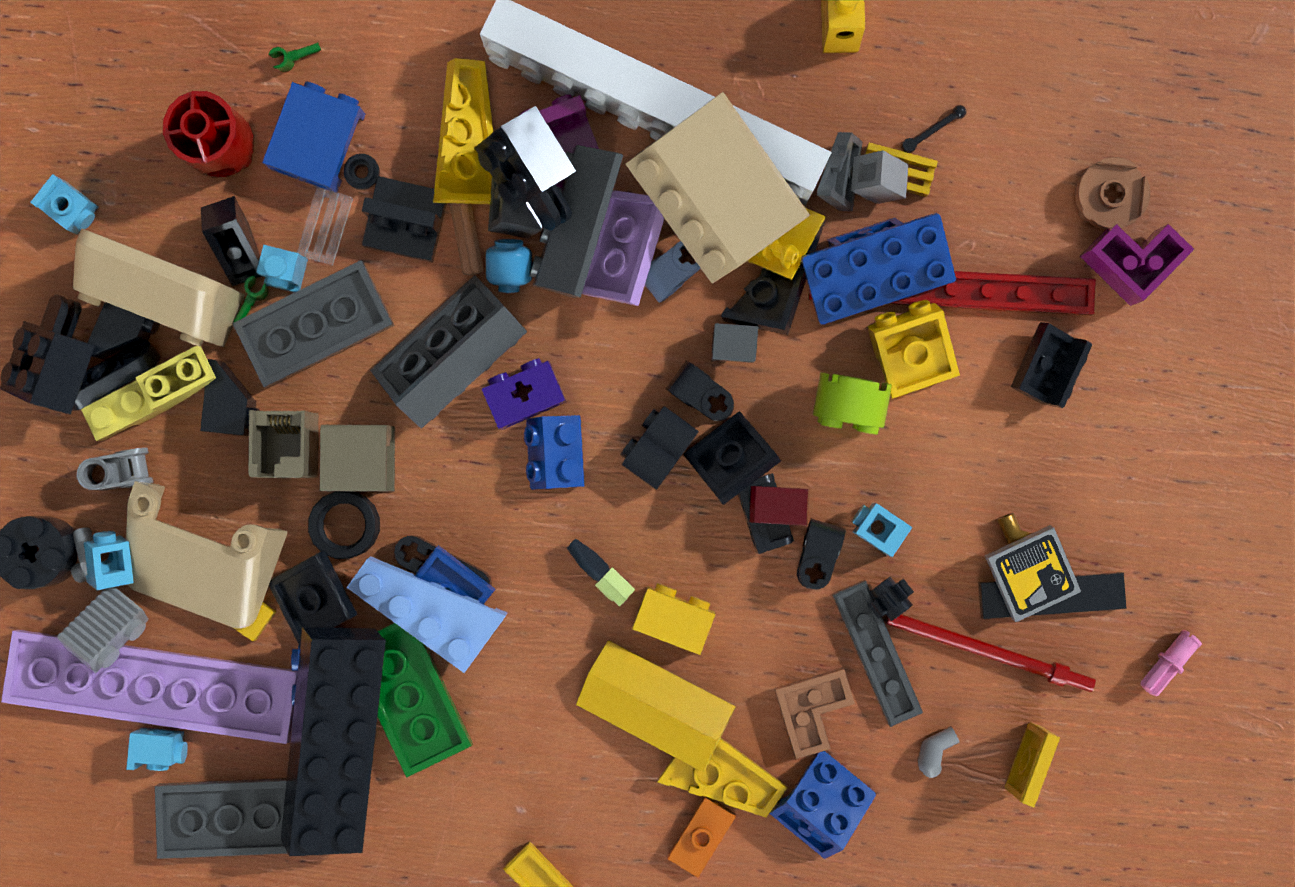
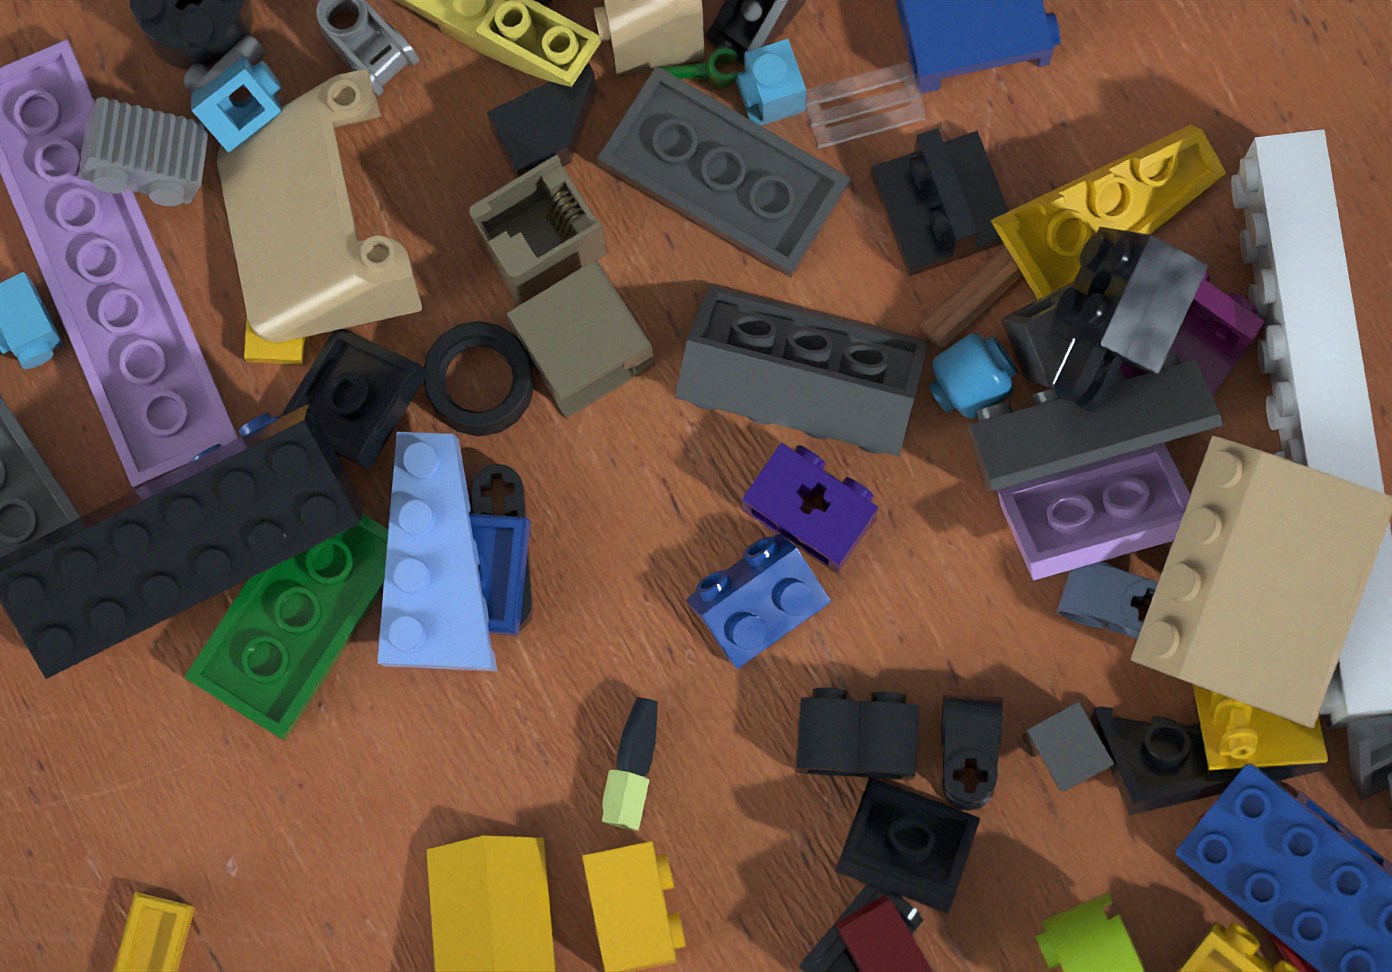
camera: 60 degrees right, 10 degrees down
black plate [344,154,380,190] -> none

